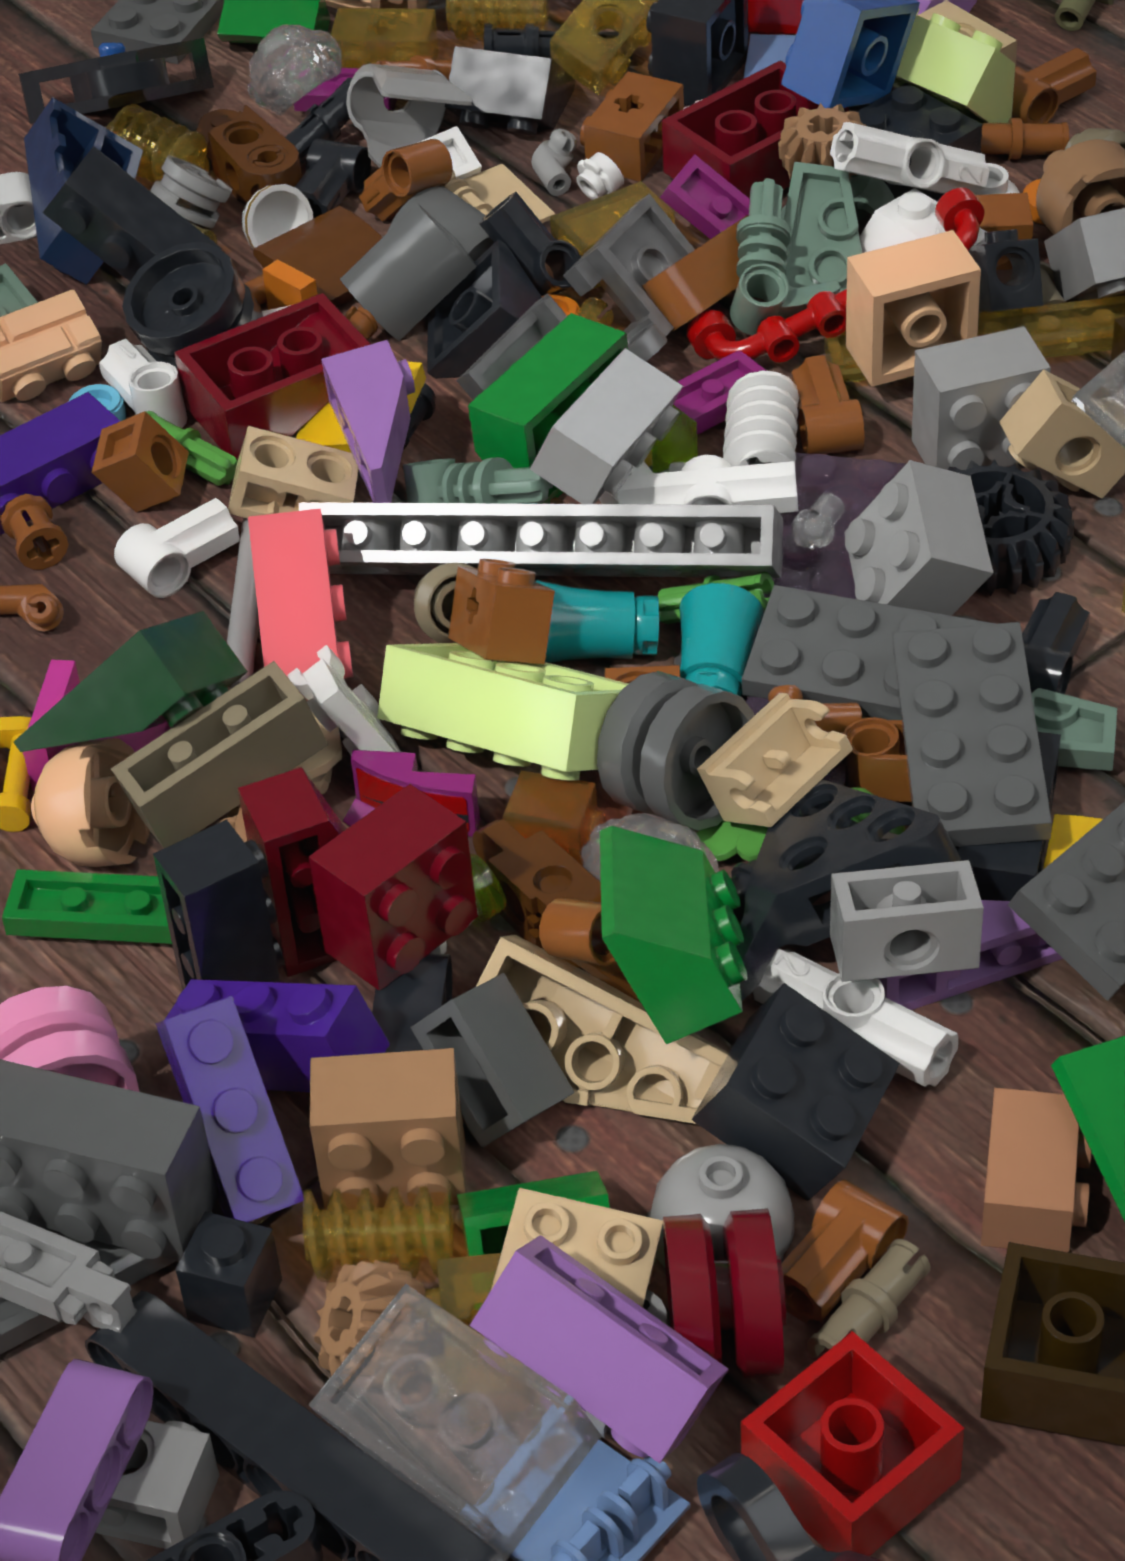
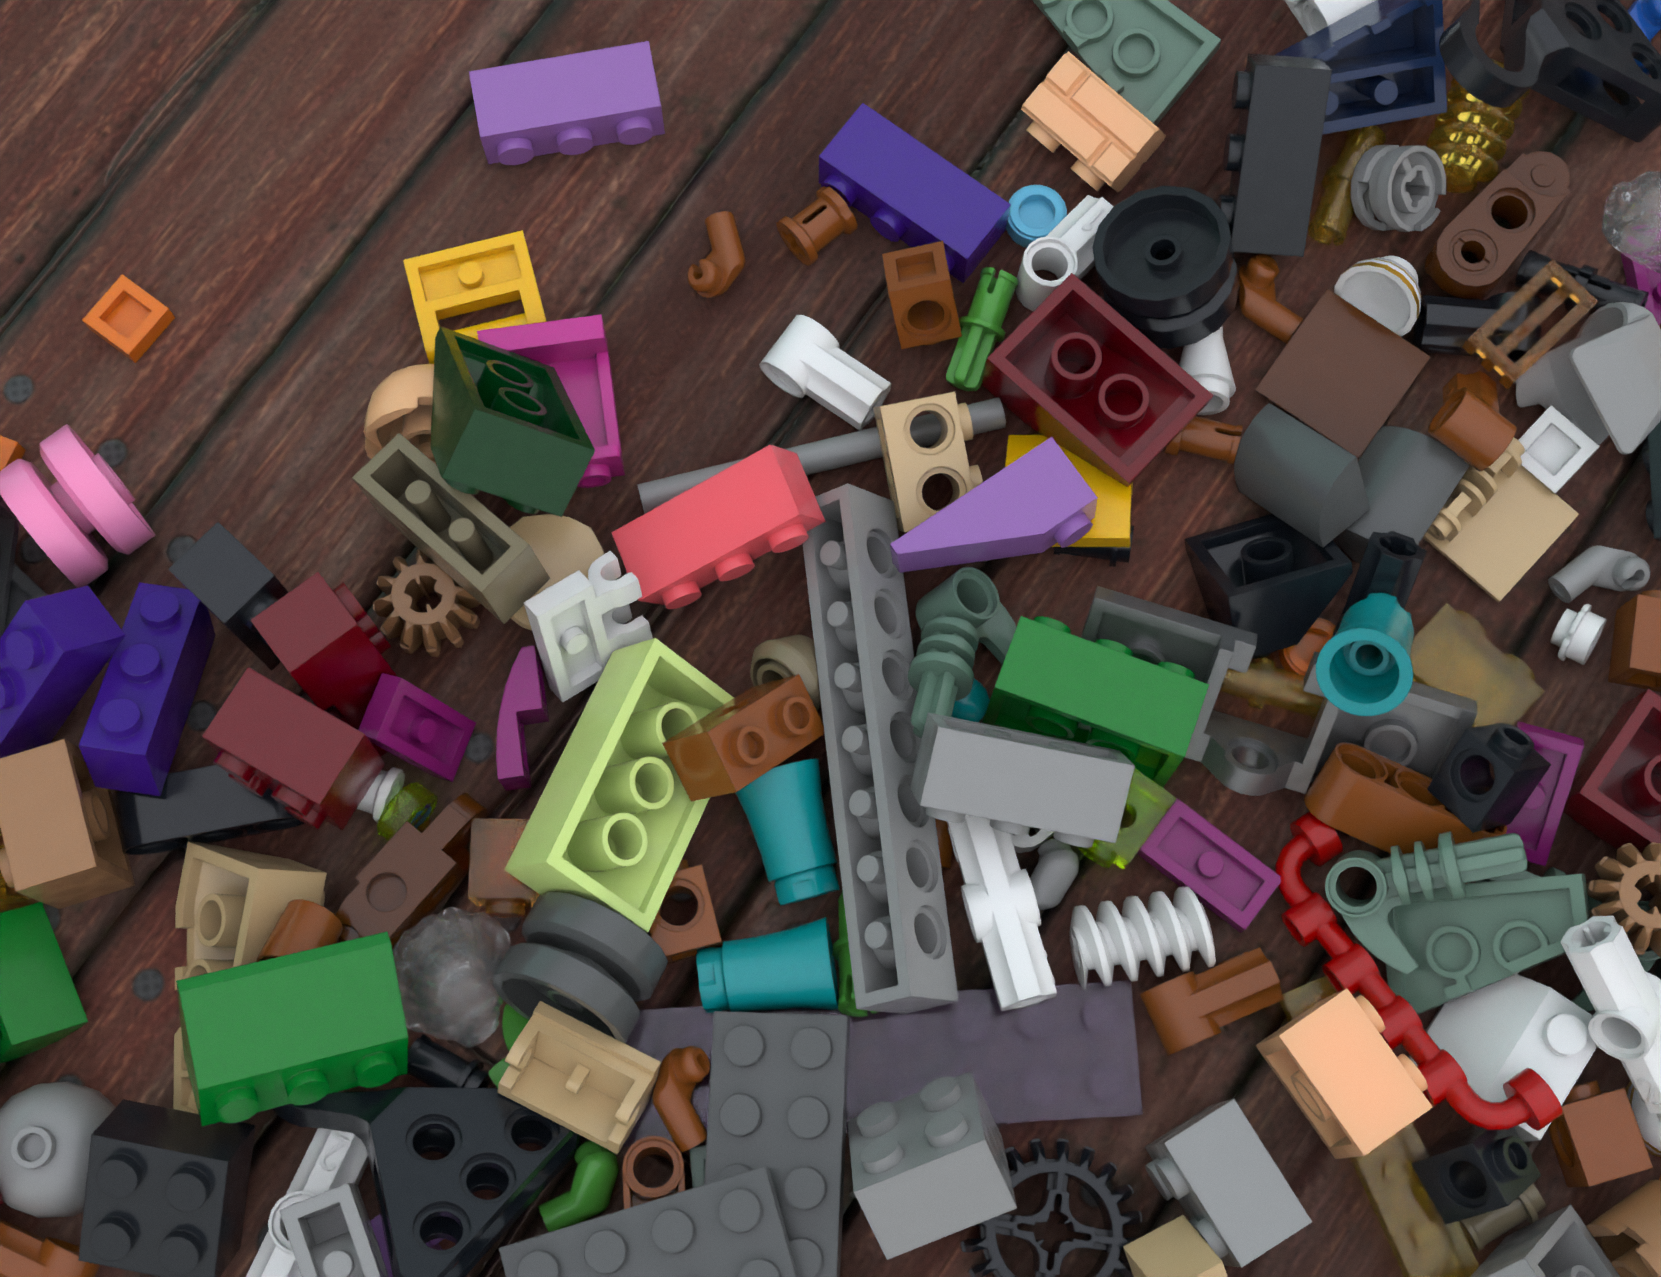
camera: 70 degrees right, 30 degrees up
green plate [2,869,172,944] -> none
orange tile [262,259,318,310] -> none
dark grey brick [410,973,575,1148] -> none
clear arm [791,493,845,550] -> none
none -> teal plant [1316,593,1414,716]
none -> black brick [1427,722,1551,833]
none -> clear orange tile [1462,259,1599,390]

